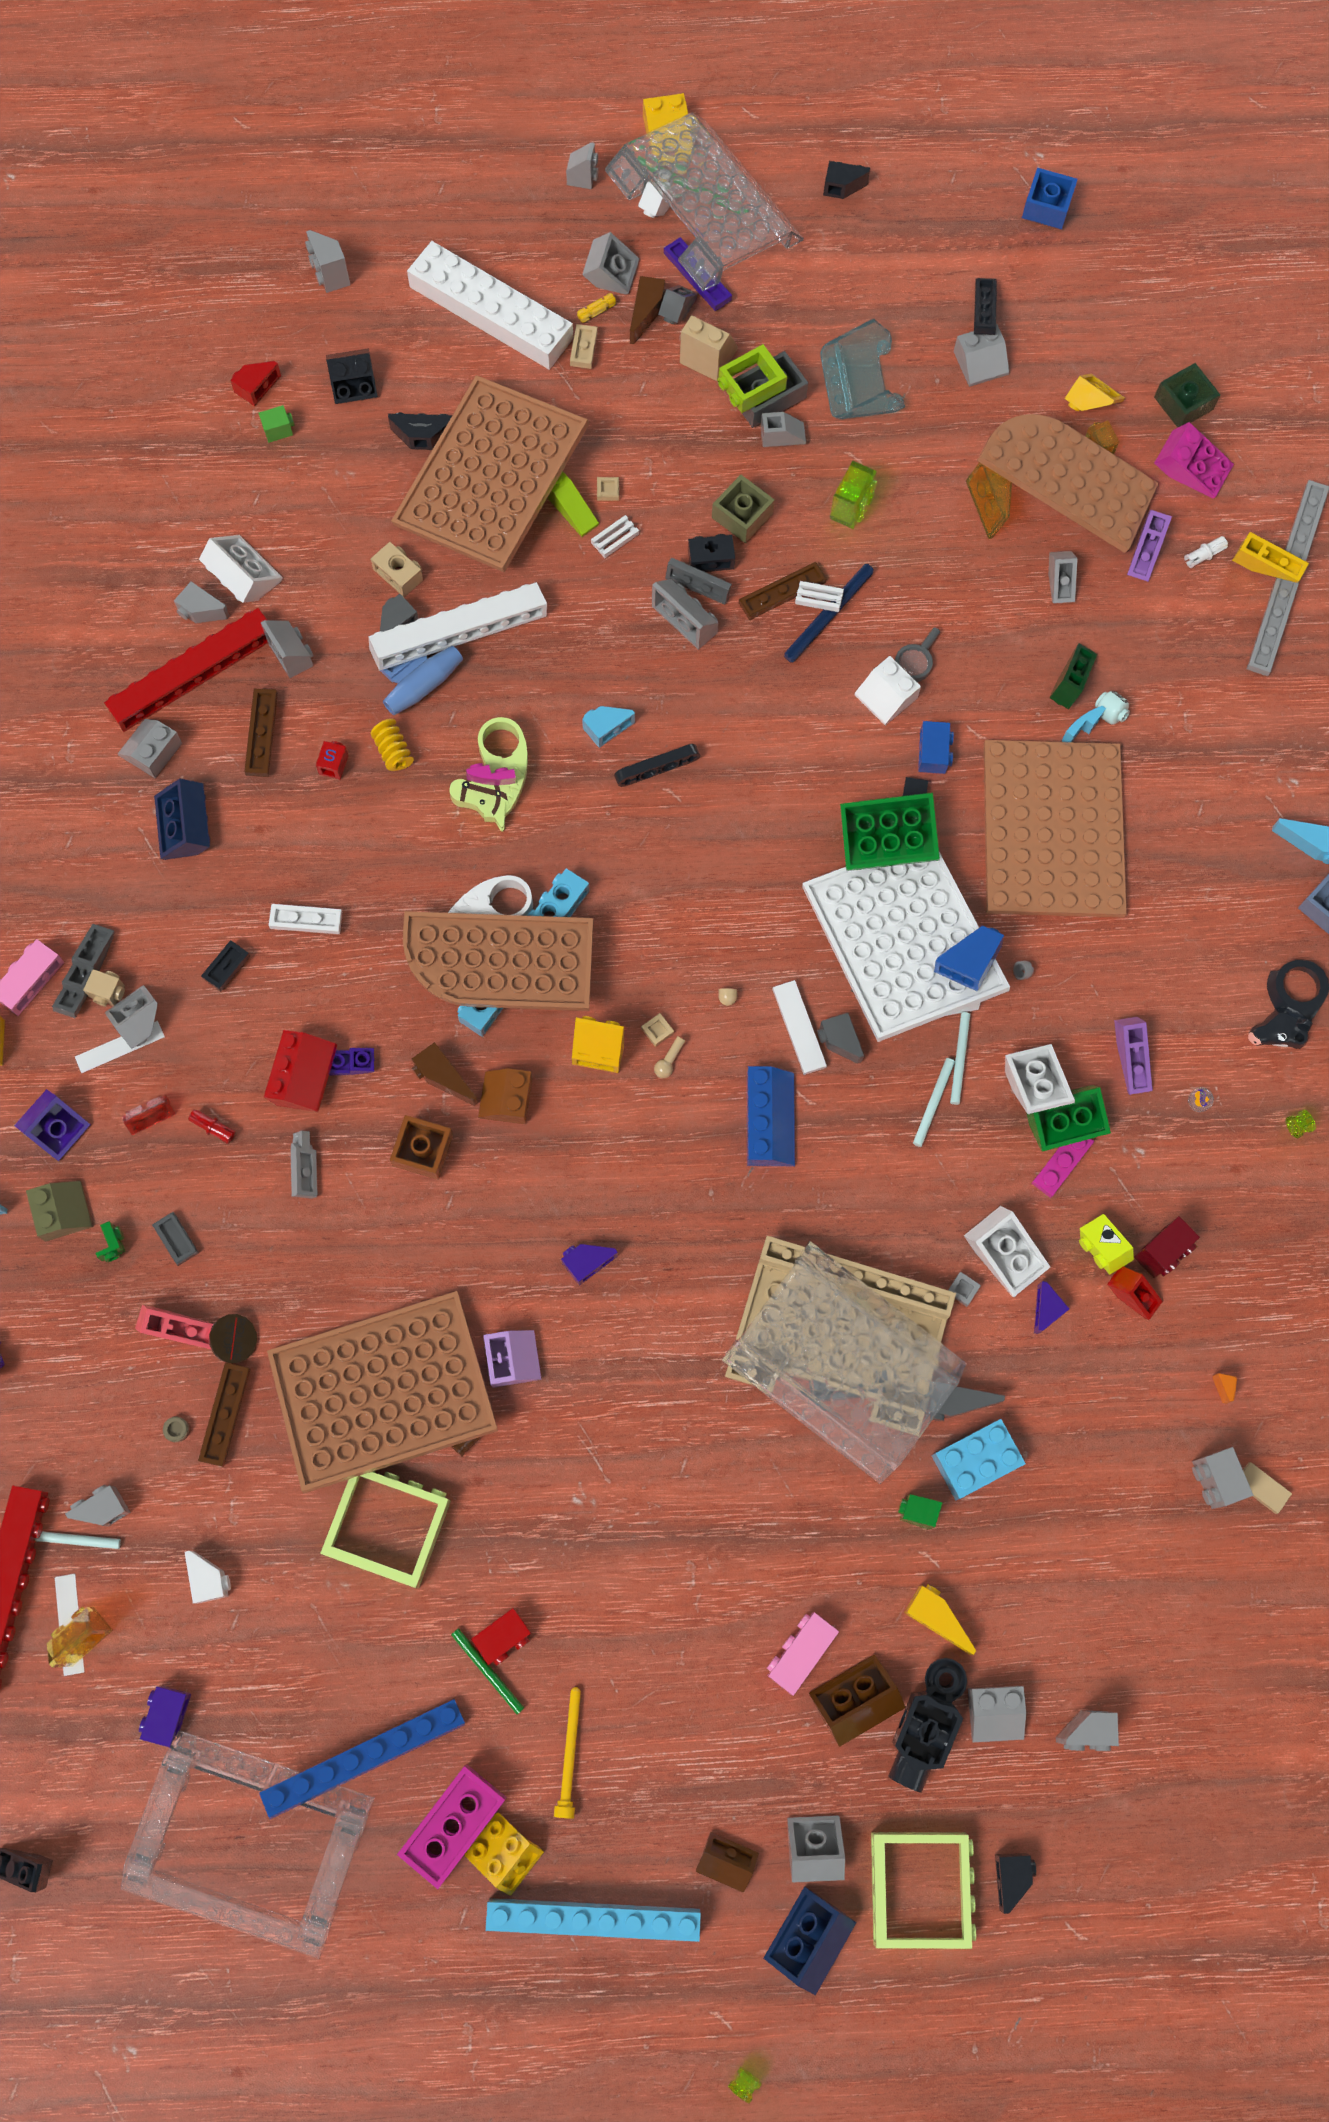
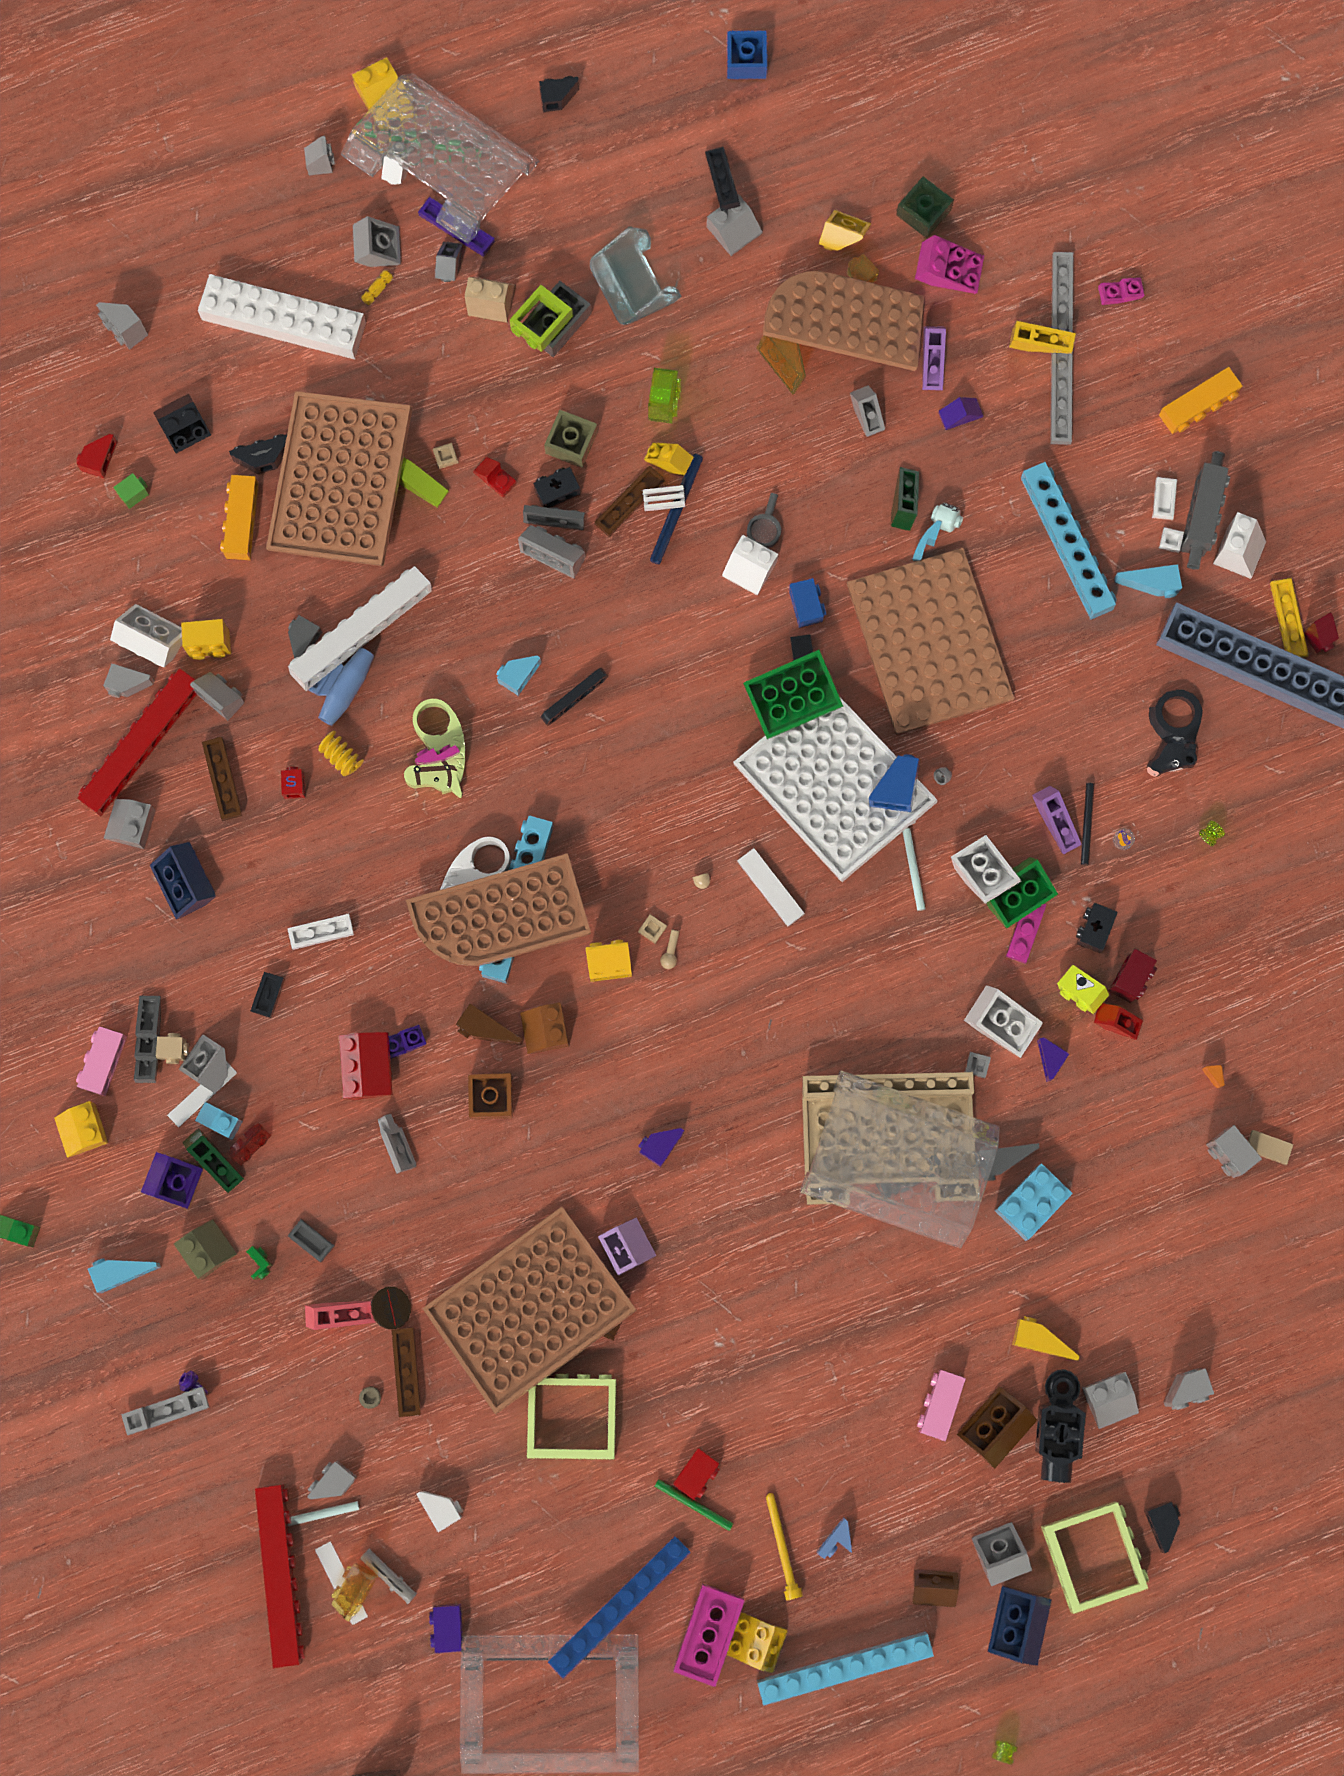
camera: 15 degrees left, 5 degrees up
red axle [188,1109,236,1144] -> none
tan brick [371,542,423,597] -> none
tan plate [570,324,598,369] -> none
white tile [591,515,639,558] -> none
reddish brown slope [630,276,666,344] -> none
blue slope [747,1066,795,1167] -> none
light grey slope [761,412,806,447] -> none
dark grey slope [817,1013,864,1064] -> none
green slope [898,1494,942,1530] -> none
light aqua bar [913,1058,955,1147] -> none
white axle [1184,536,1228,568] -> none
none -> yellow brick [181,619,231,660]
none -> dark green slope [182,1128,244,1193]
none -> medium azure slope [195,1102,243,1140]
none -> light orange brick [220,475,259,560]
none -> light grey pin [360,1548,417,1604]
none -> red slope [473,457,517,498]
none -> yellow slope [644,442,694,475]
none -> medium blue slope [817,1518,852,1559]
none -> dark purple slope [938,397,983,430]
none -> medium azure brick [1021,462,1116,620]
none -> black brick [1076,903,1118,953]
none -> black bar [1081,783,1094,865]

